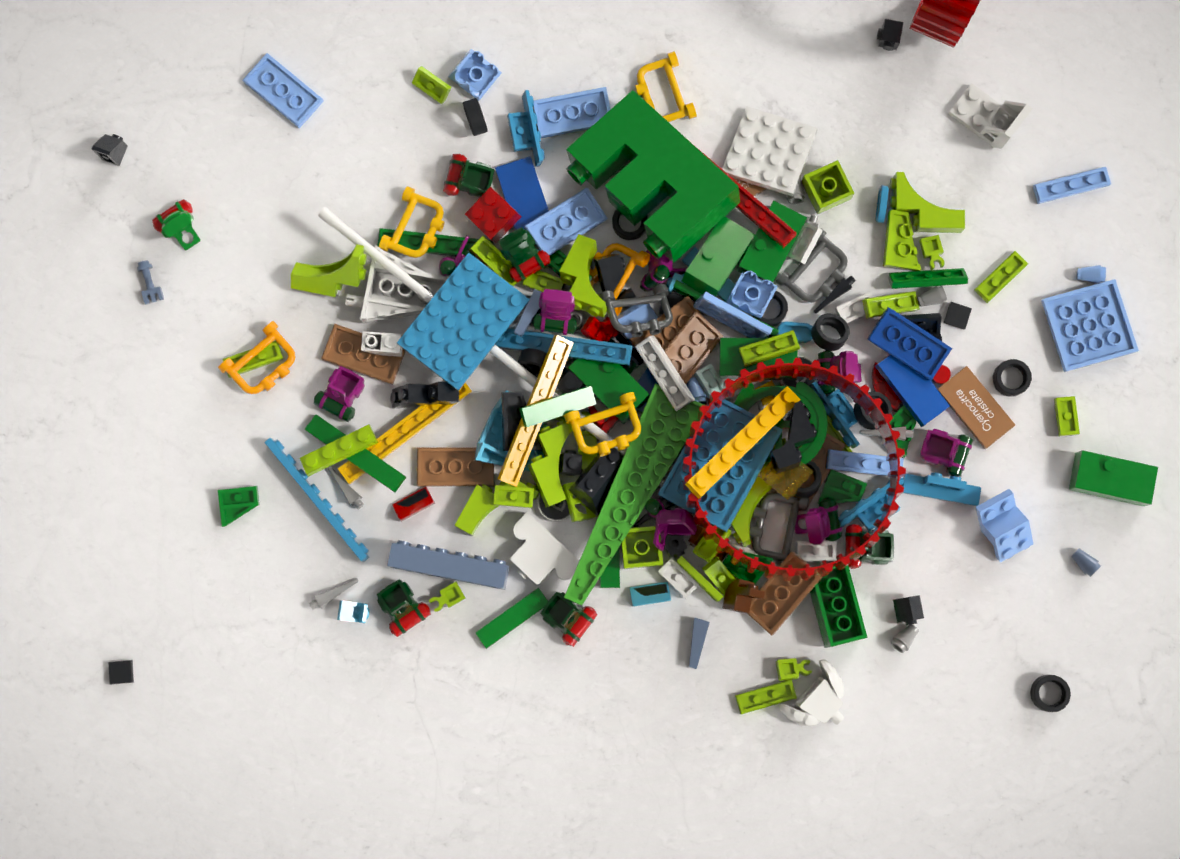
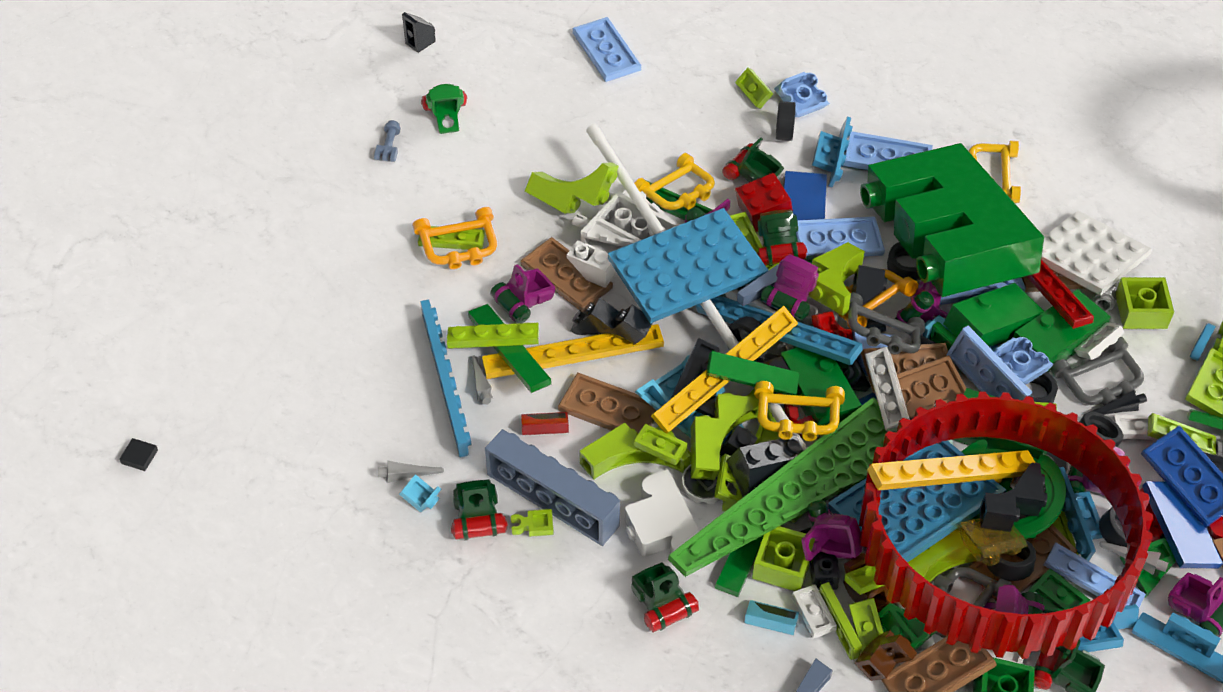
camera: 25 degrees right, 30 degrees down
green wing [218,486,260,527] -> none
green tile [476,587,548,649] -> none

